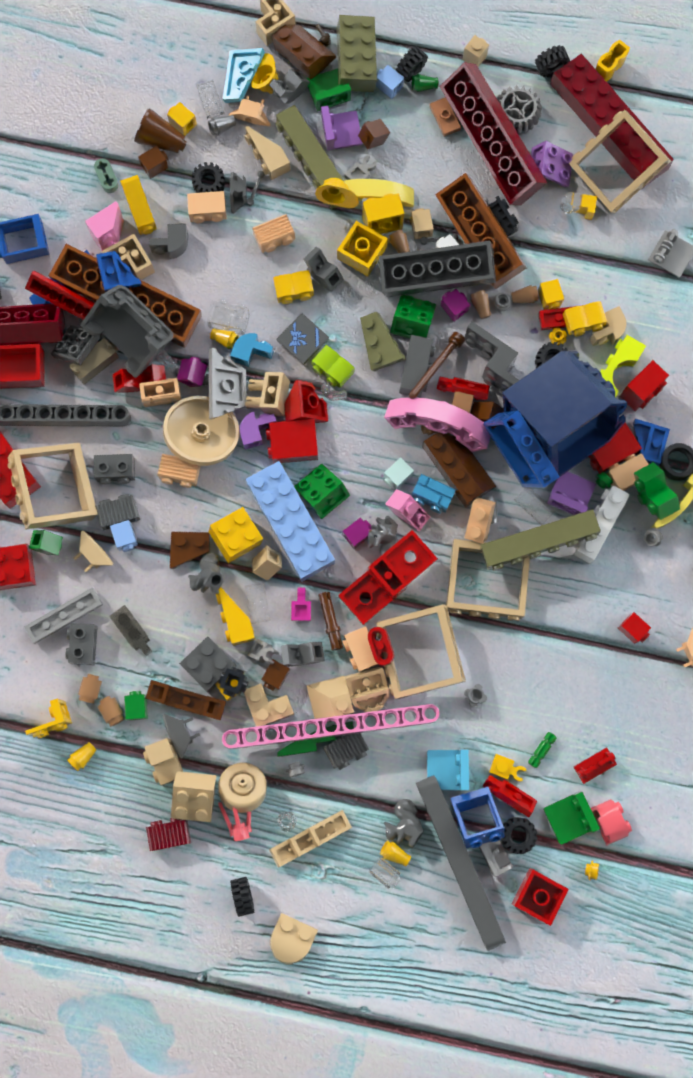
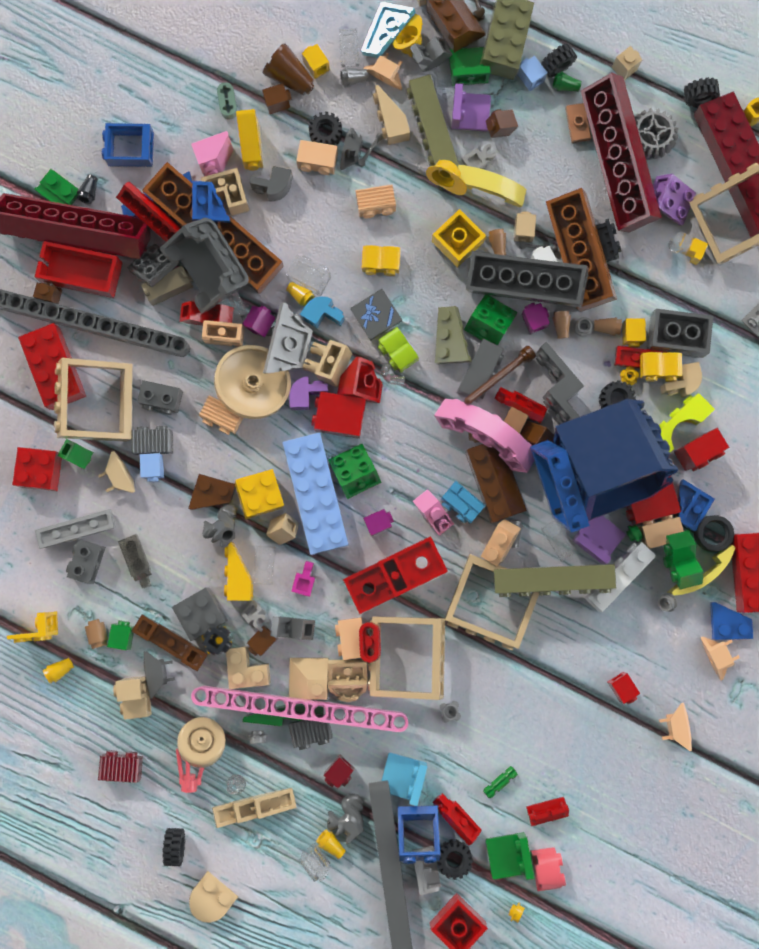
camera: 20 degrees right, 5 degrees up
medium nougat brick [78,674,102,704] -> none
tan brick [171,771,216,822] -> none
dark grey brick [303,247,344,292] -> none
reddish brown pin [318,592,344,651] -> none
yellow brick [362,193,404,234] -> none
dark grey animal [368,516,398,555] -> none
light aqua brick [384,457,414,490] -> none
yellow plate [489,754,526,781] -> none
none -> dark red brick [323,754,355,789]
none -> dark grey brick [647,308,714,358]

